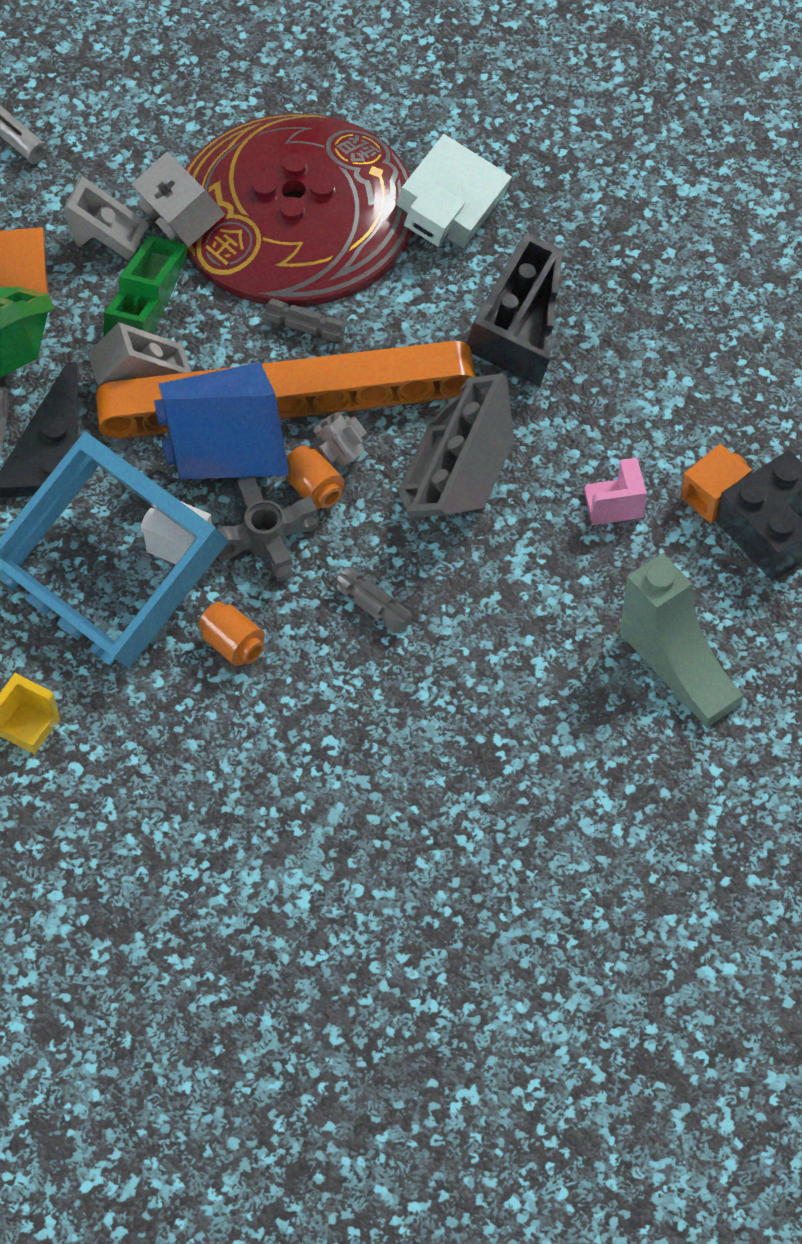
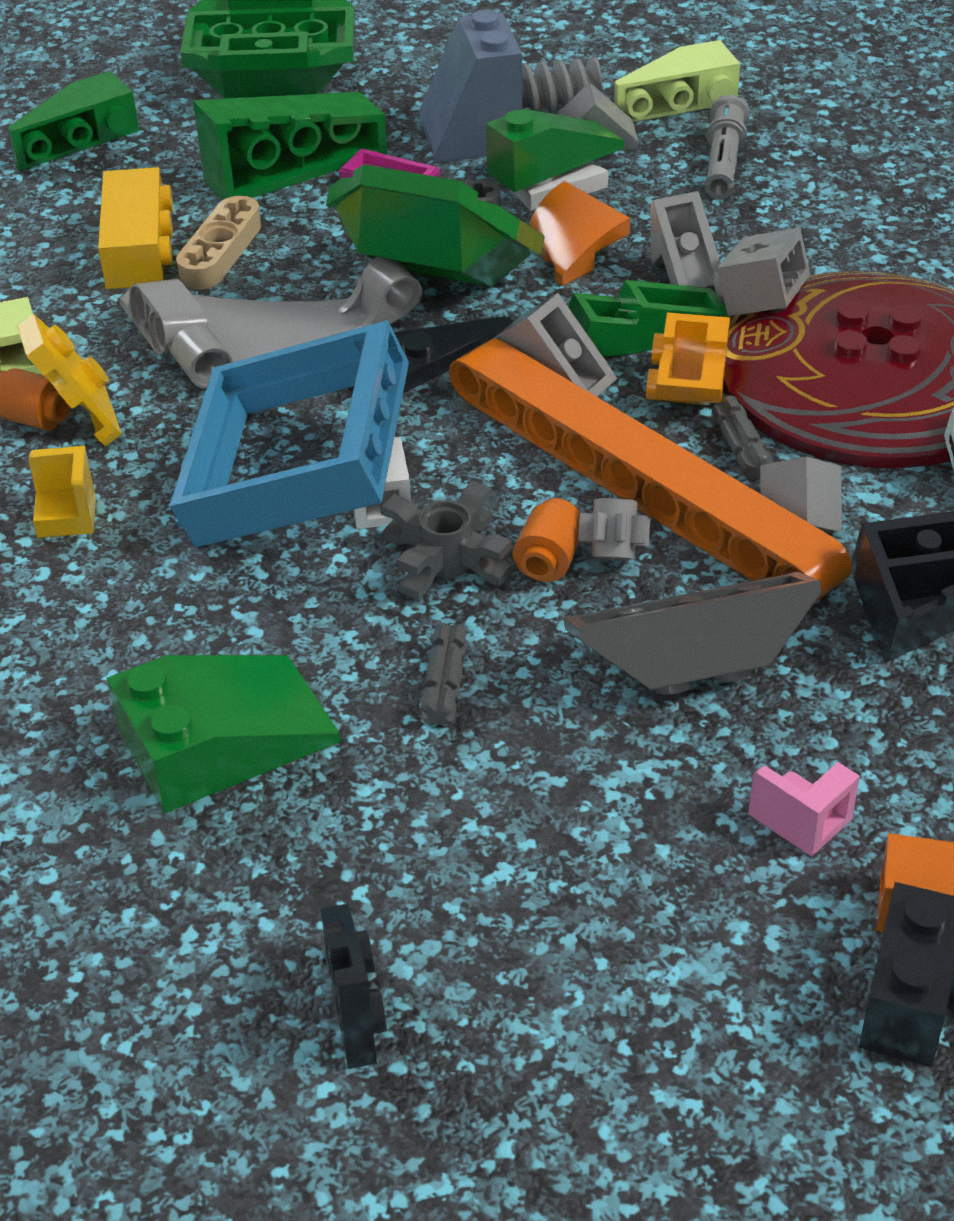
camera: 55 degrees right, 15 degrees down
blue slope [154,362,289,479] -> none
orange brick [198,601,265,666] -> none
sand green arch [620,553,744,728] -> none
none -> green slope [106,655,341,814]
none -> black wing [320,903,387,1069]
none -> light orange cylinder [646,313,730,406]
none -> light grey panel [760,456,842,533]

